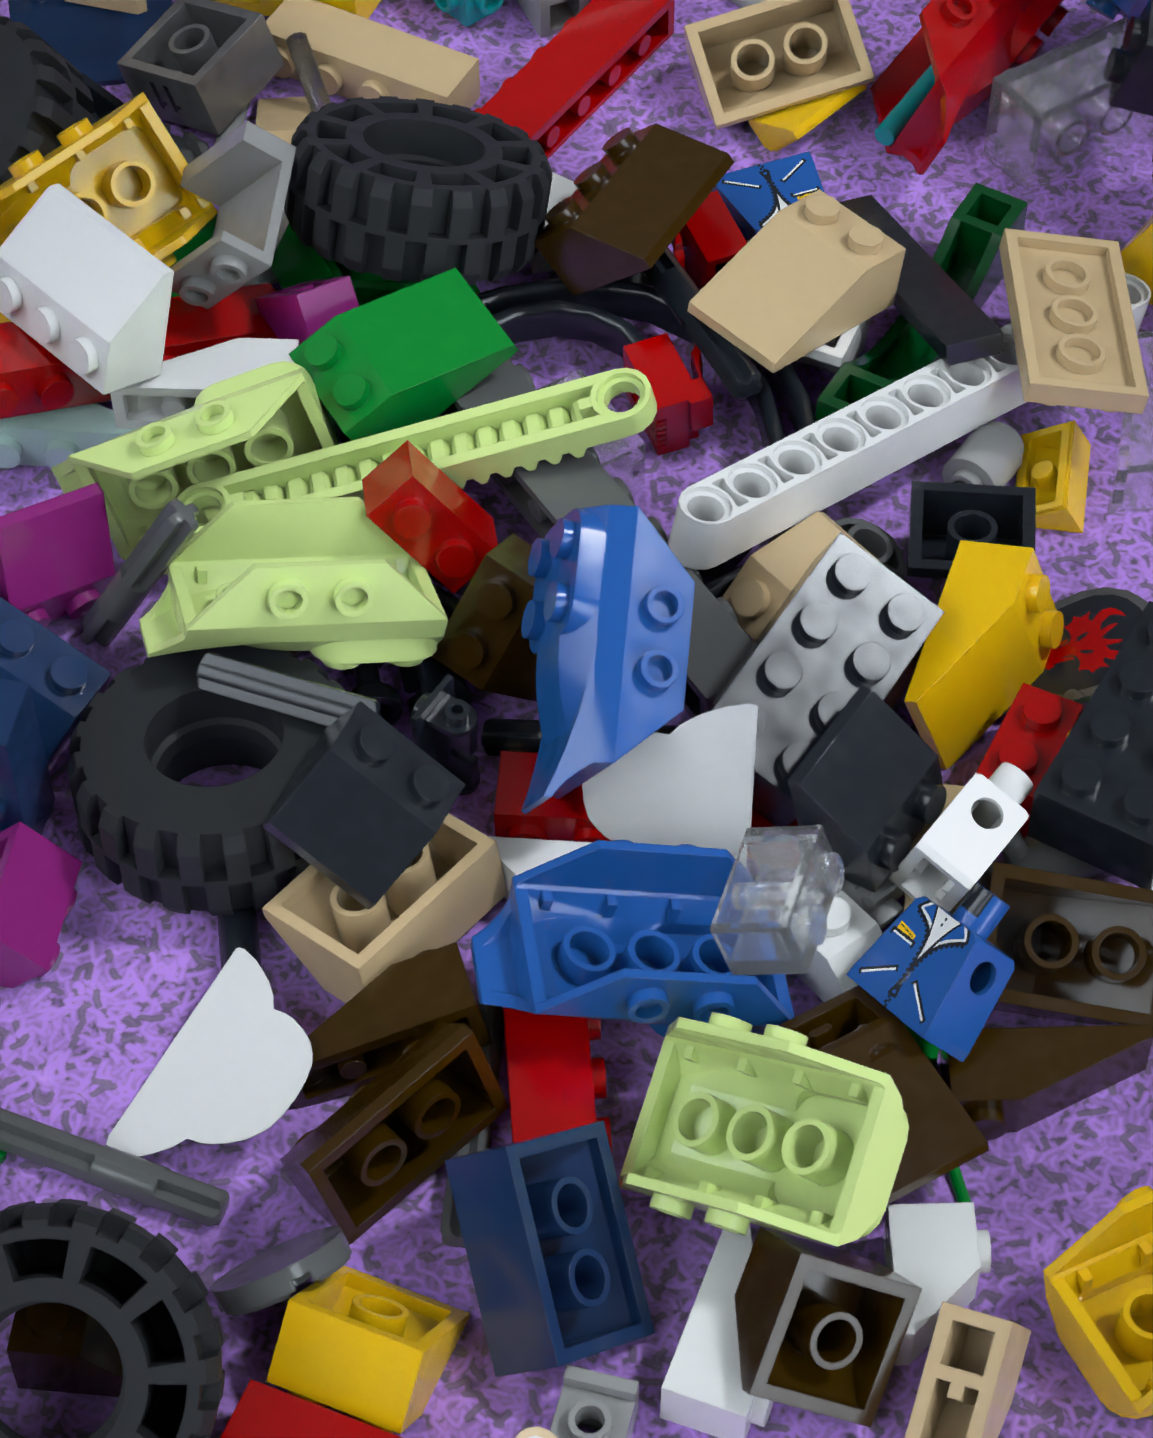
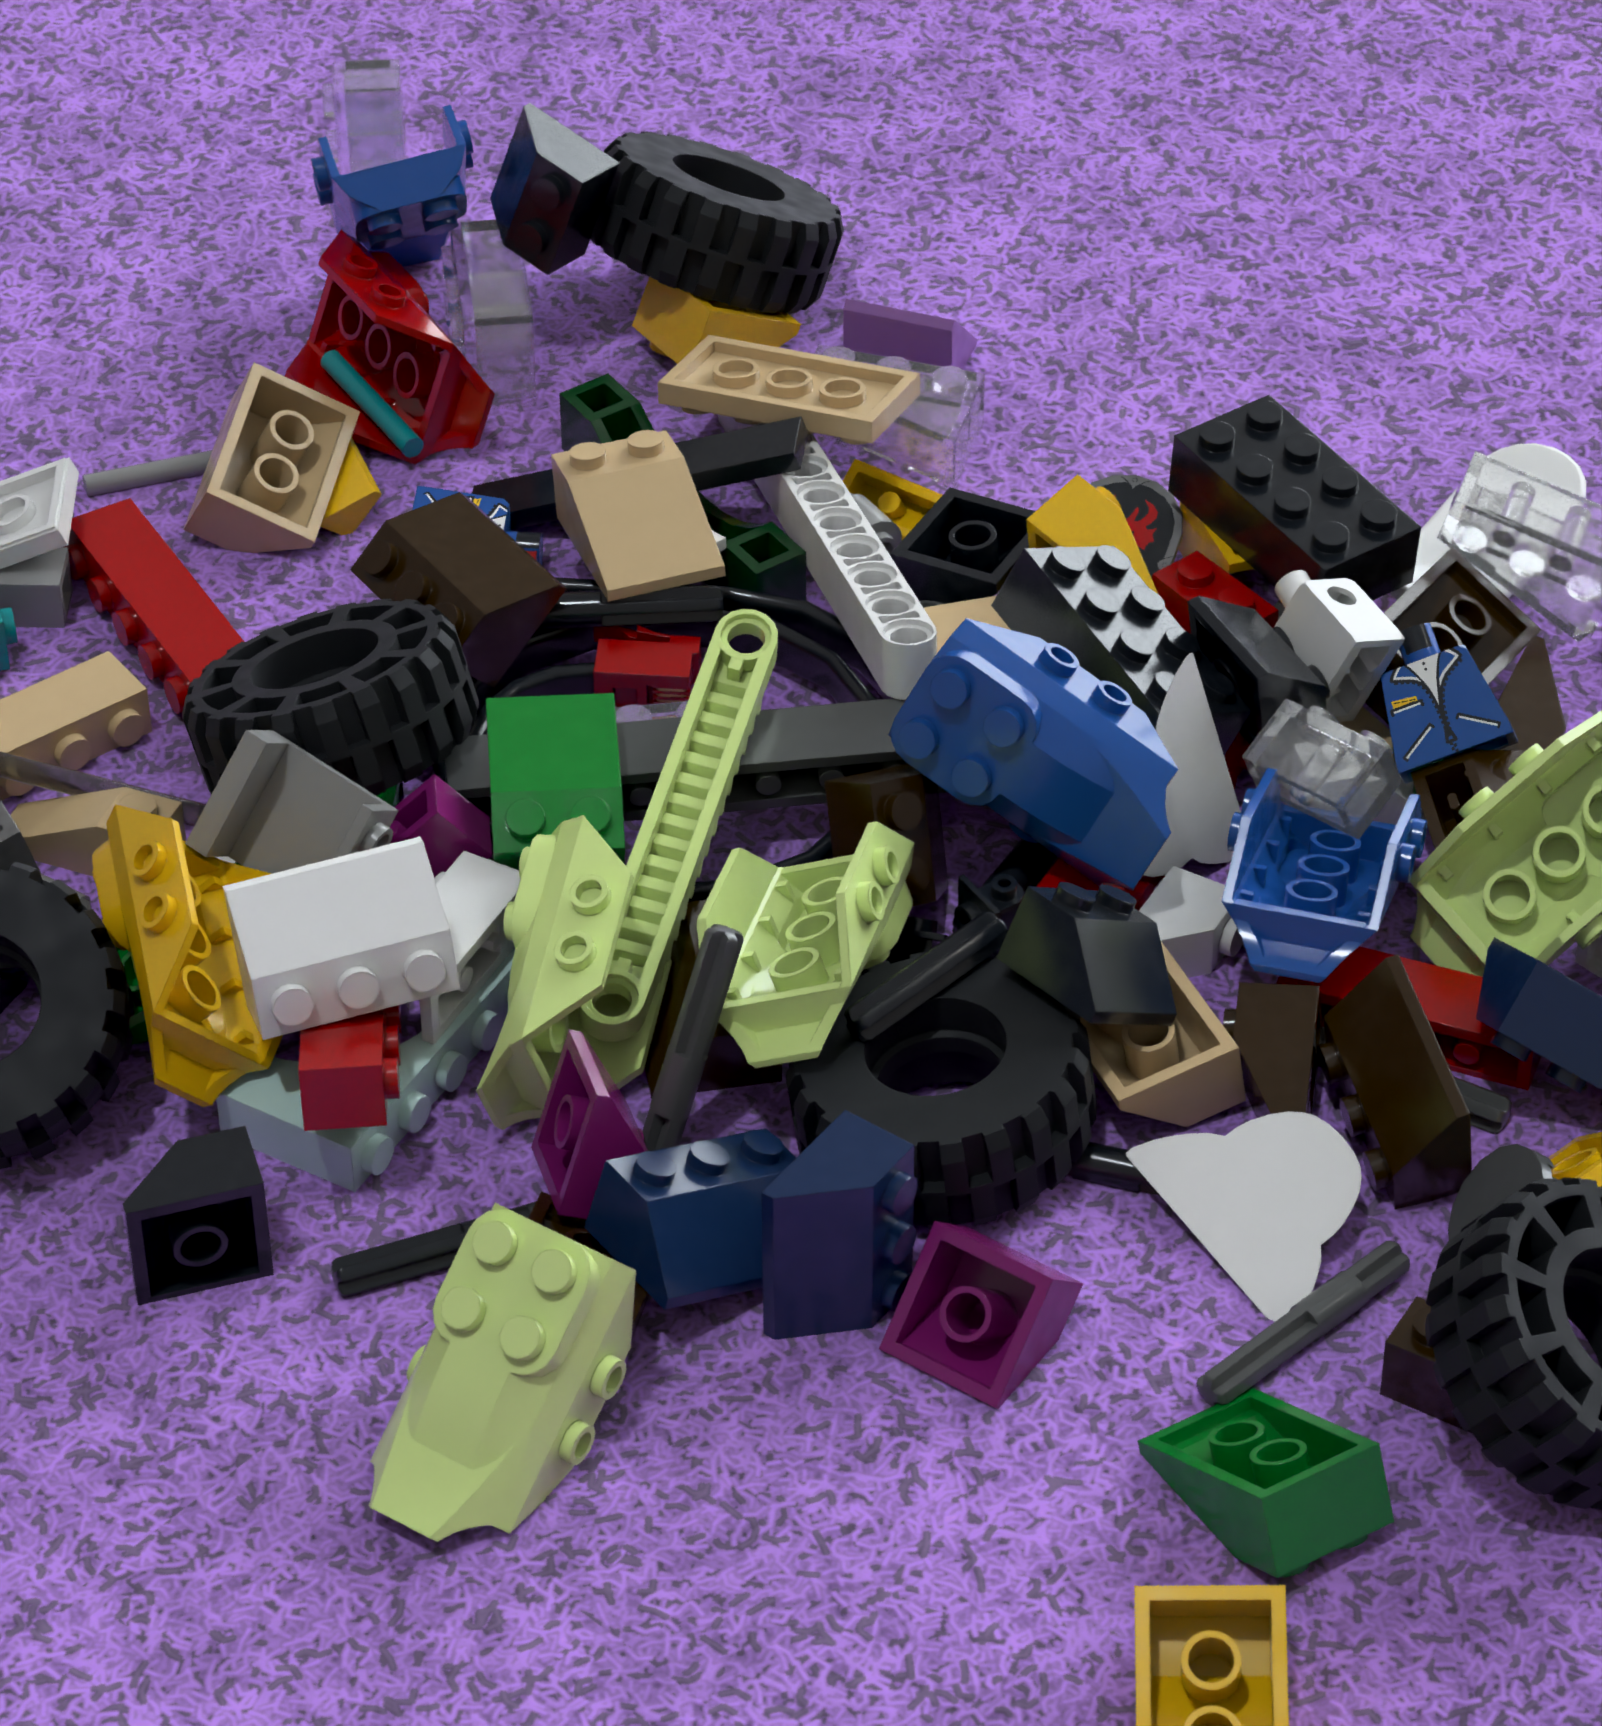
camera: 65 degrees left, 10 degrees down
red brick [362,440,498,594] -> none

